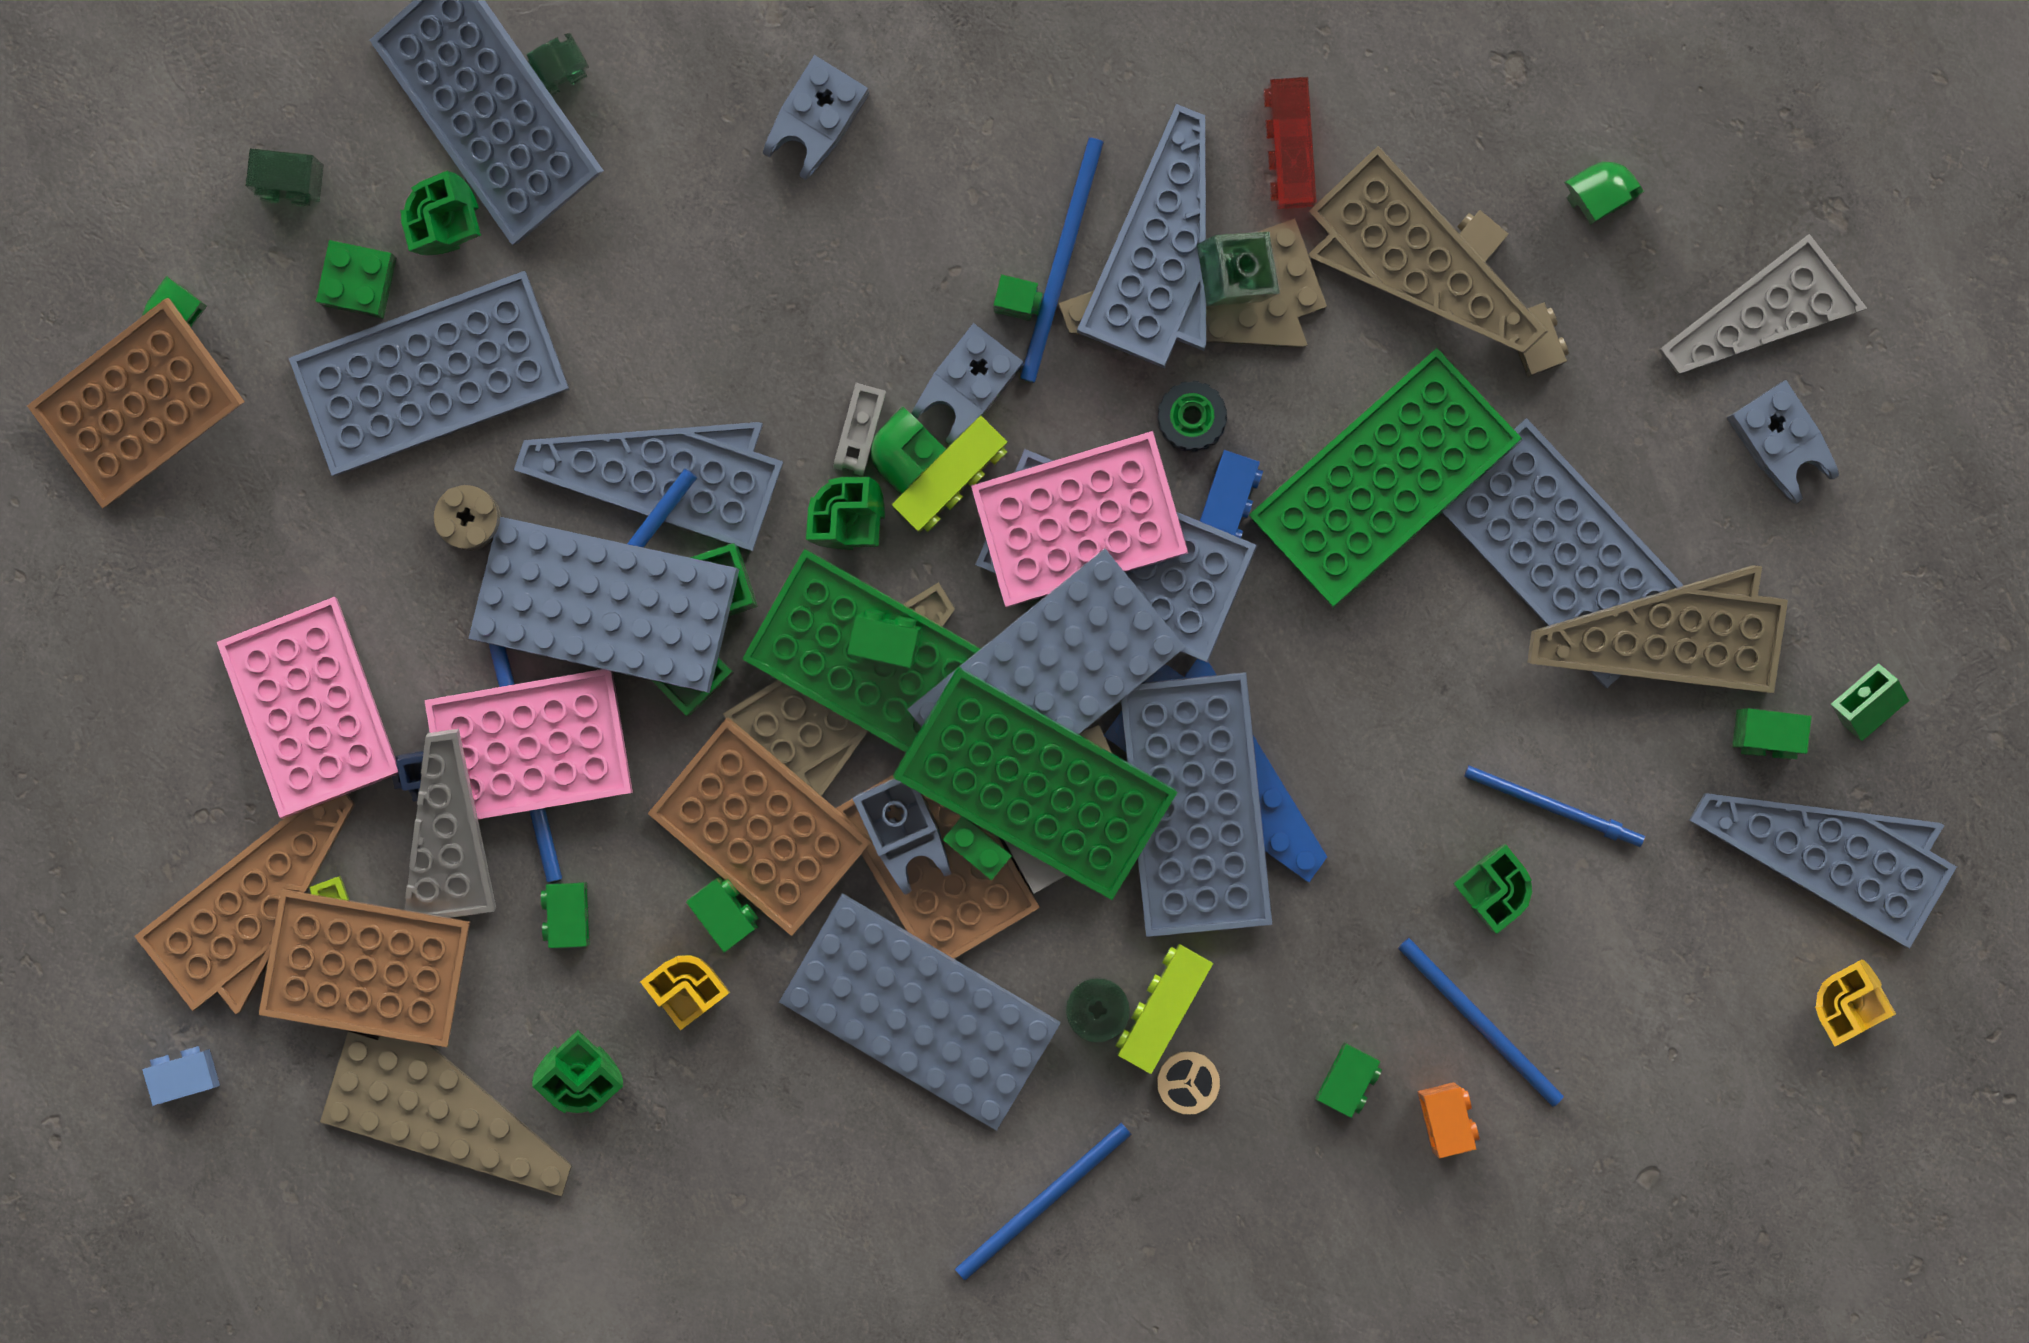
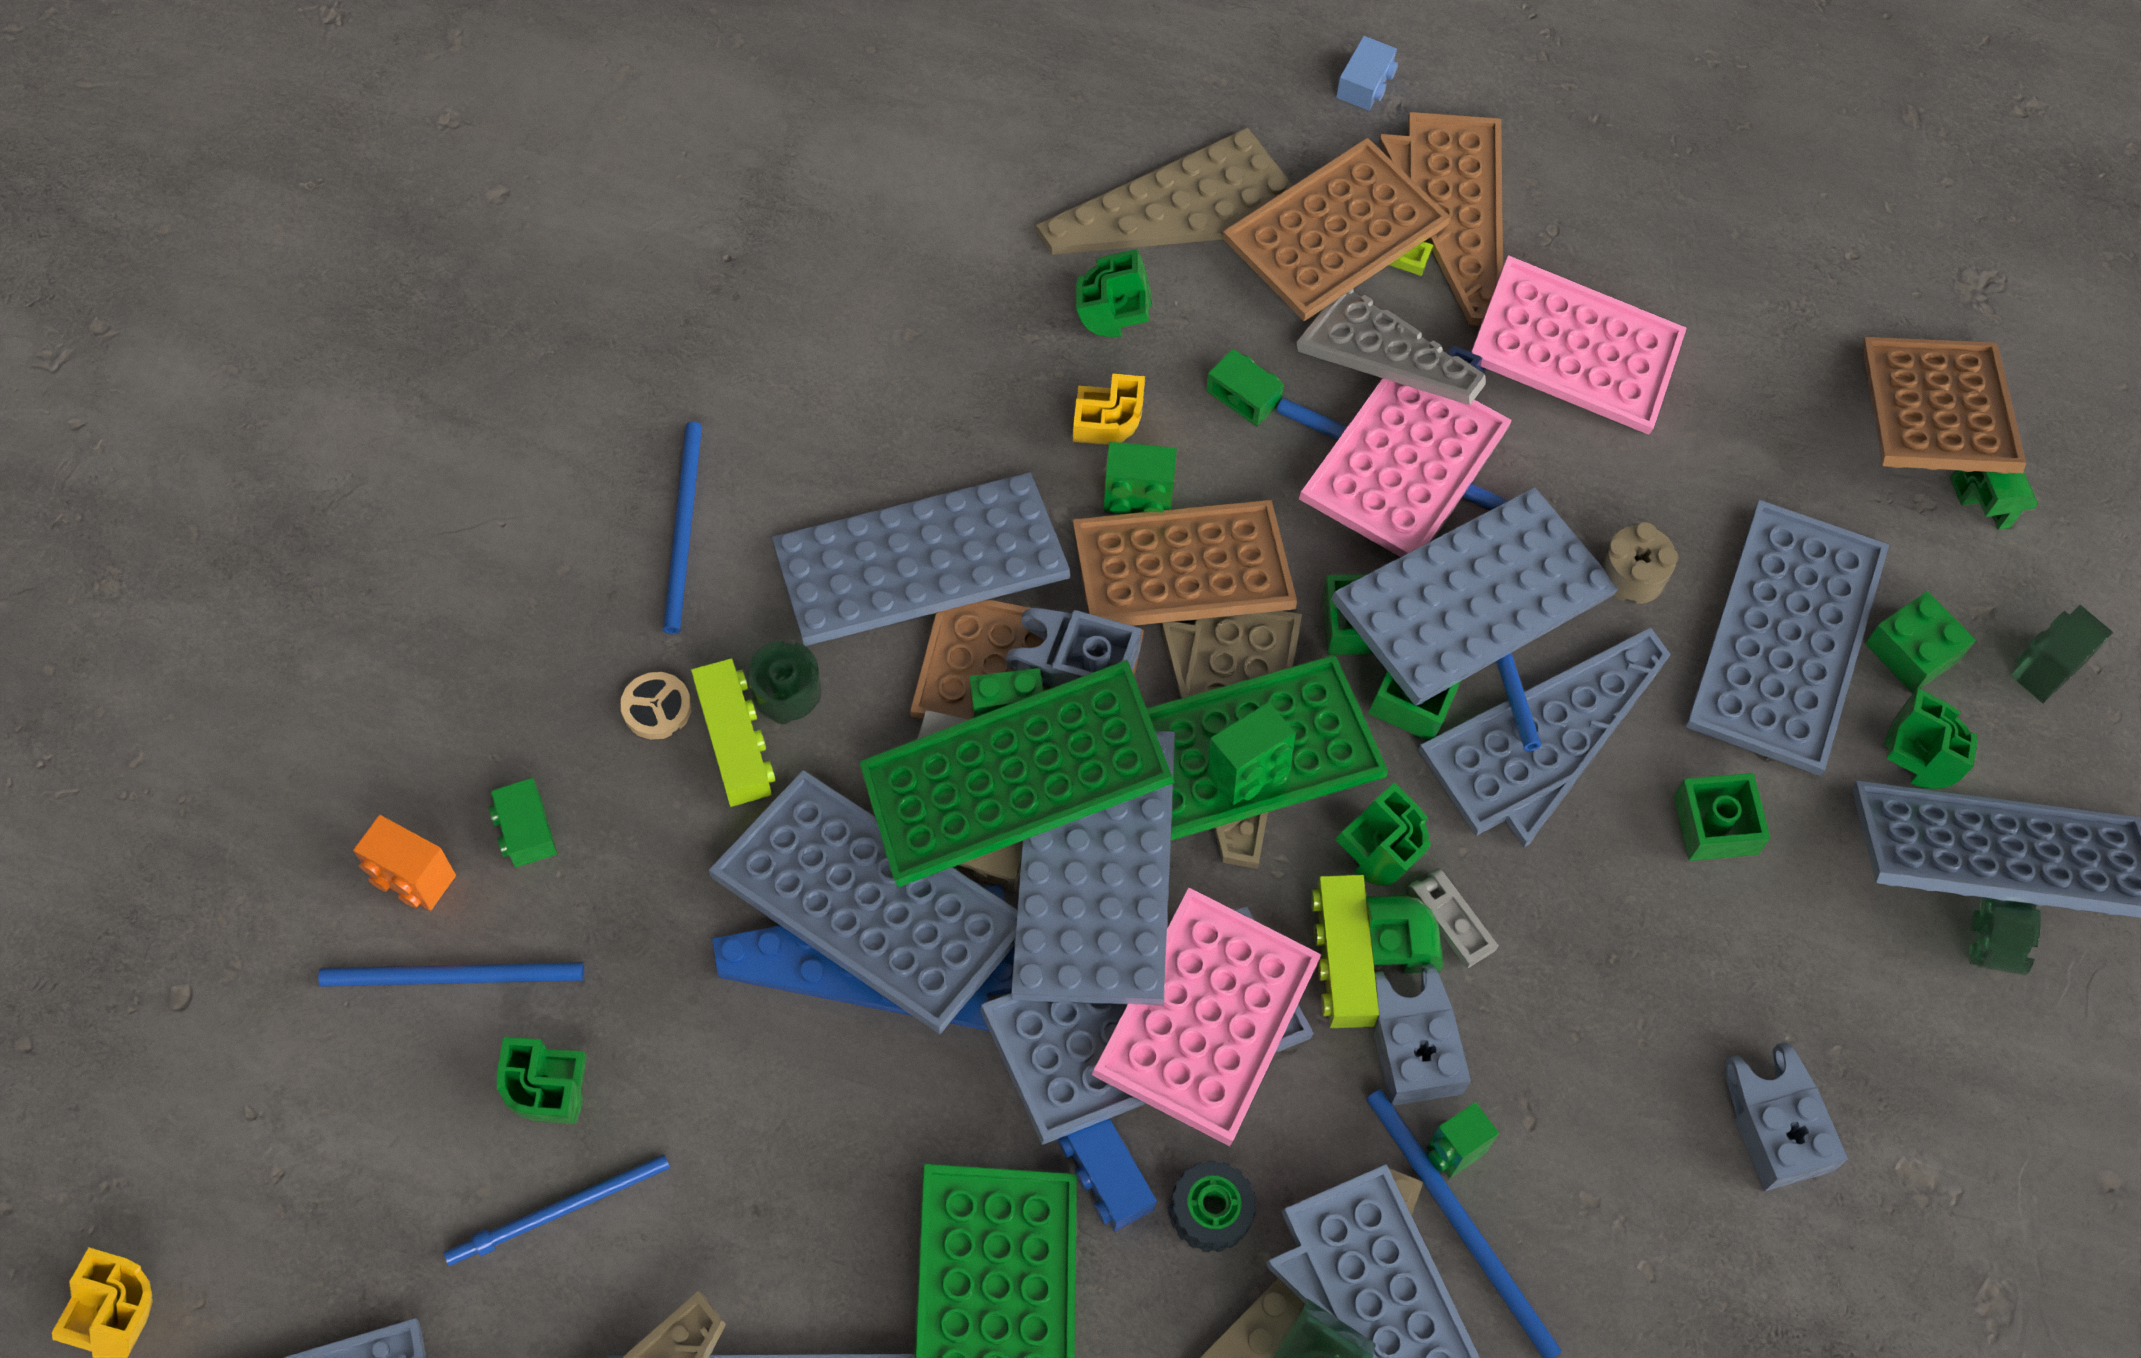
camera: 130 degrees right, 25 degrees down
none -> green brick [1673,773,1771,861]

